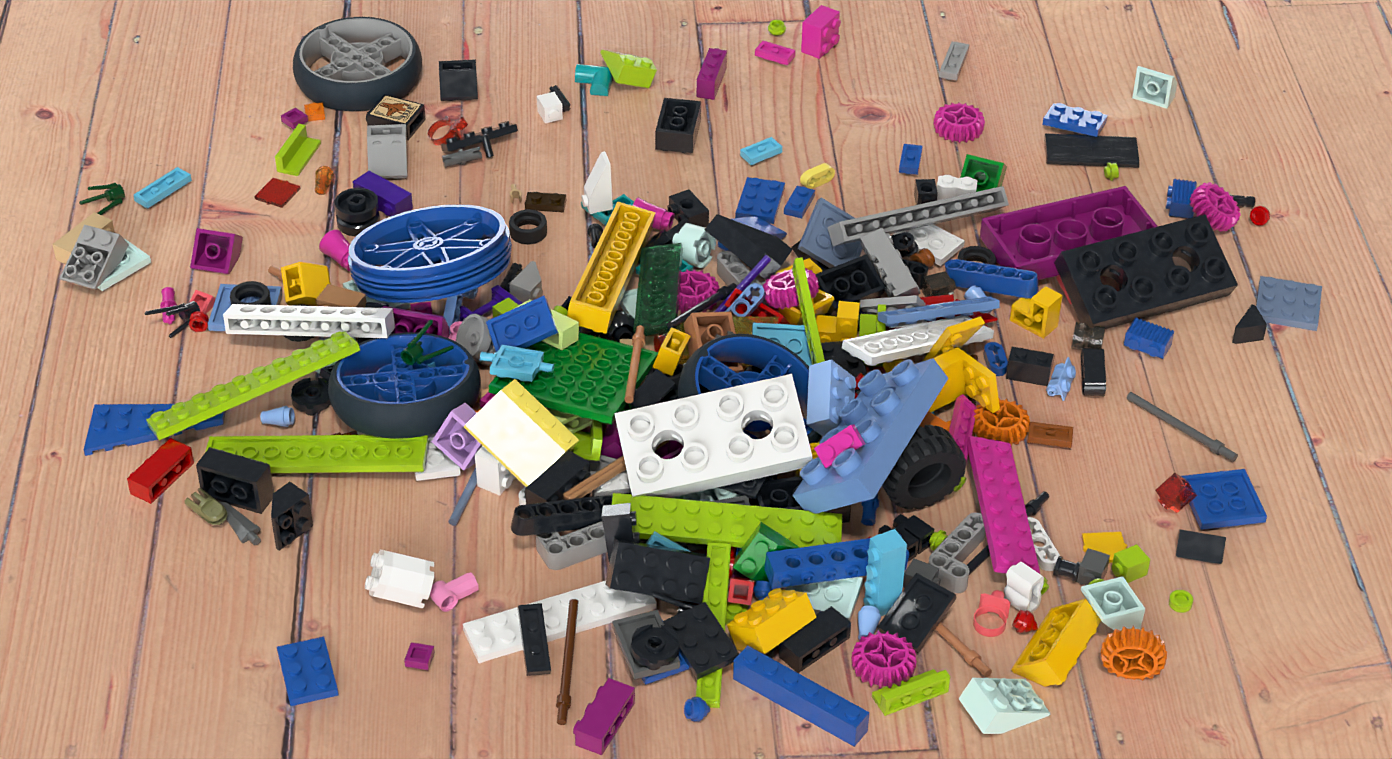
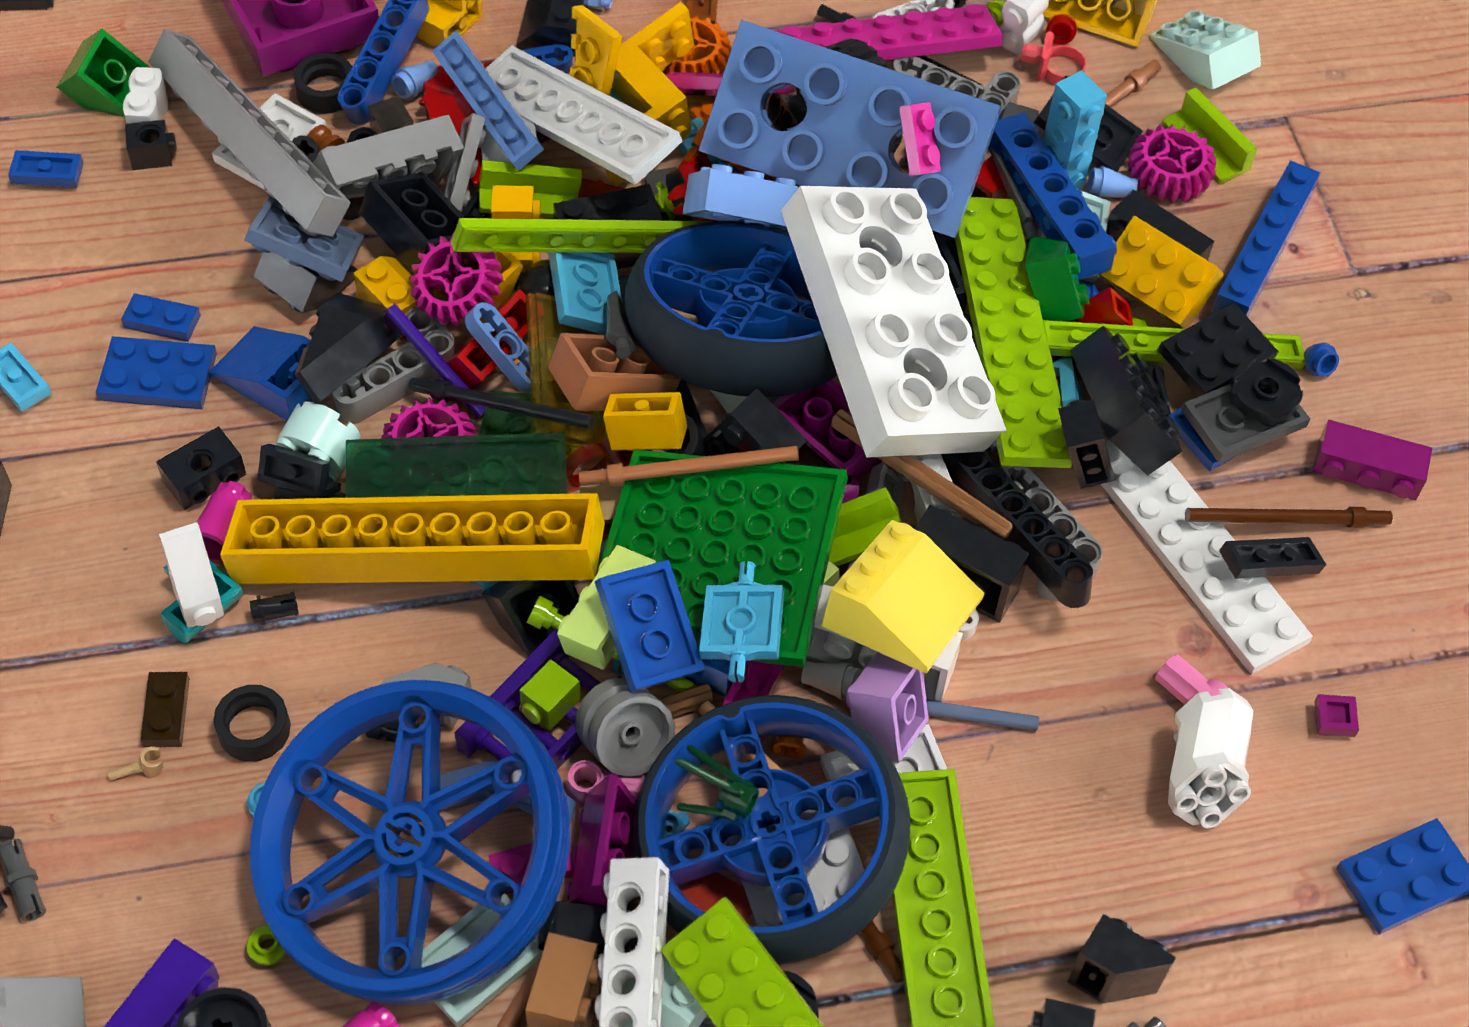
camera: 100 degrees left, 15 degrees up
light yellow beam [800,163,835,189] -> none

